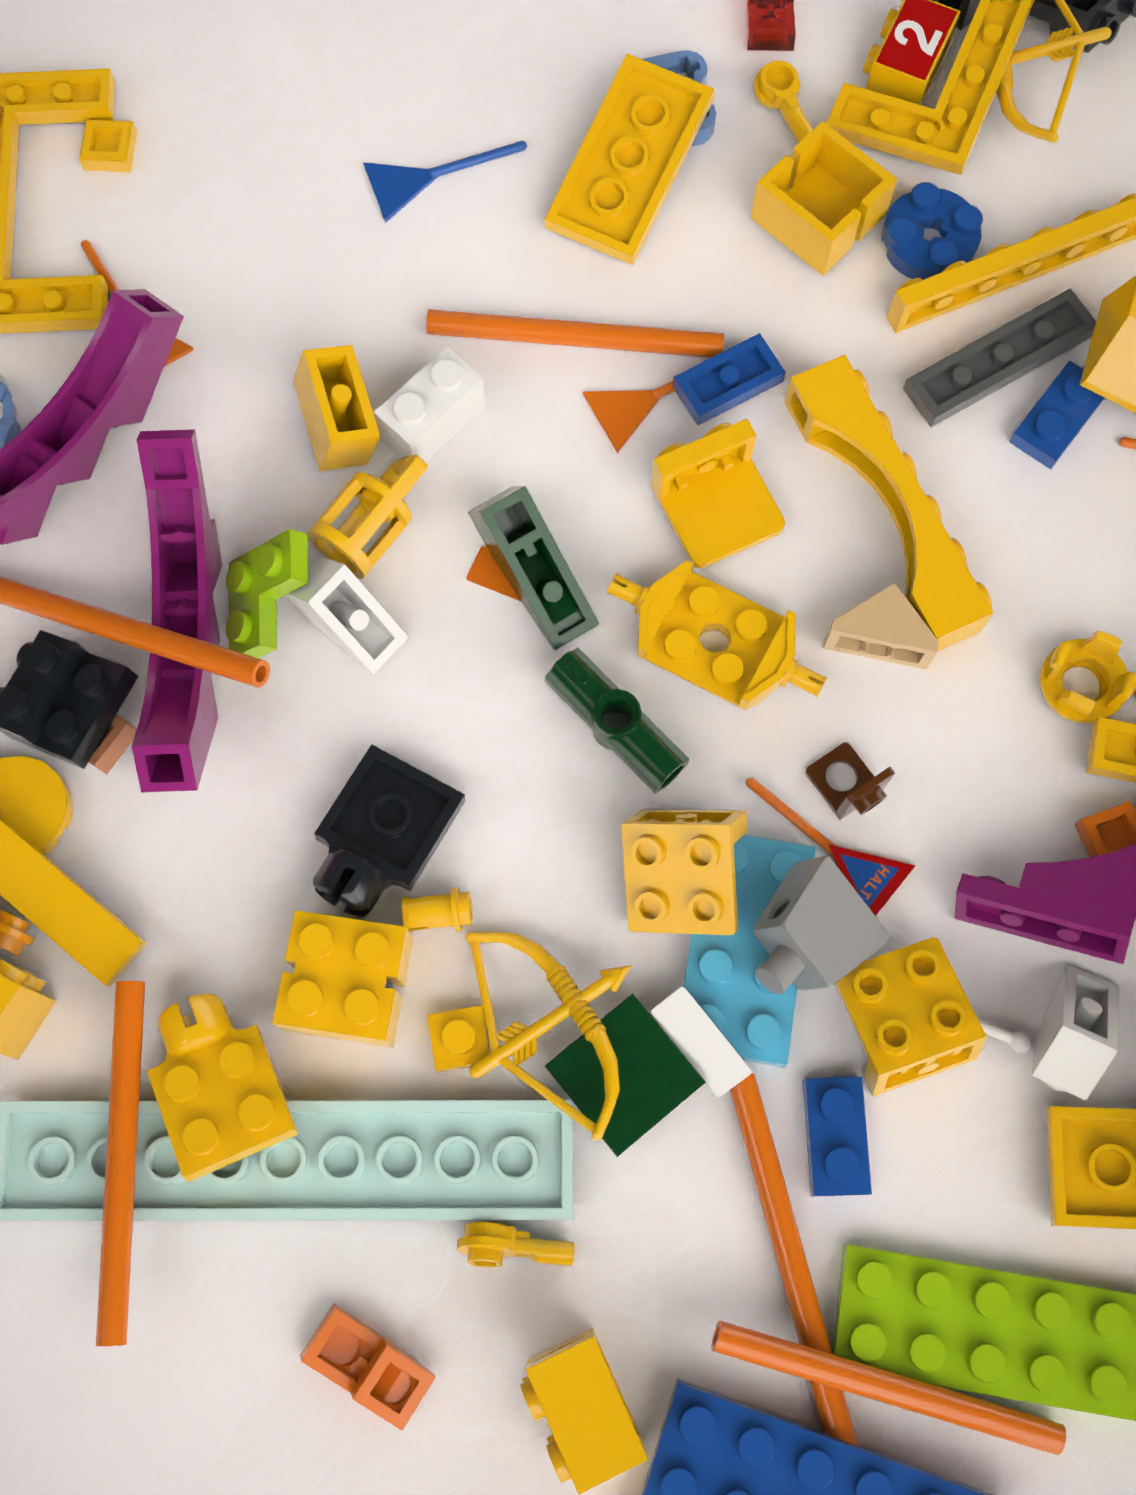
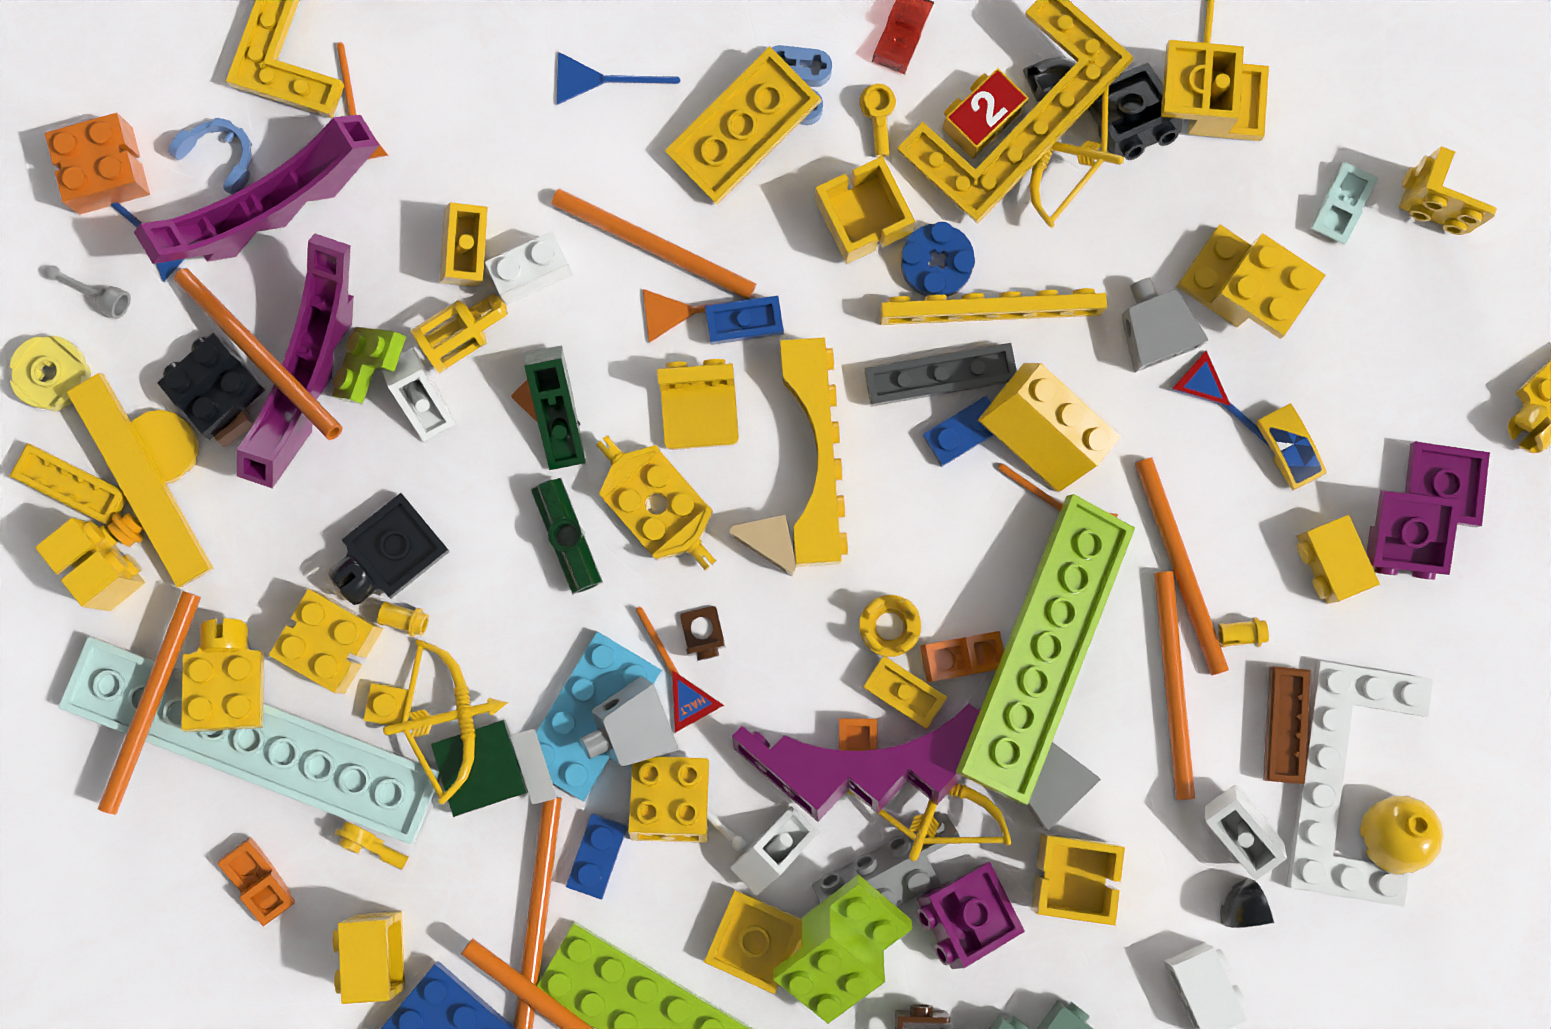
camera: 20 degrees right, 10 degrees up
yellow bracket [621,810,748,935] -> none

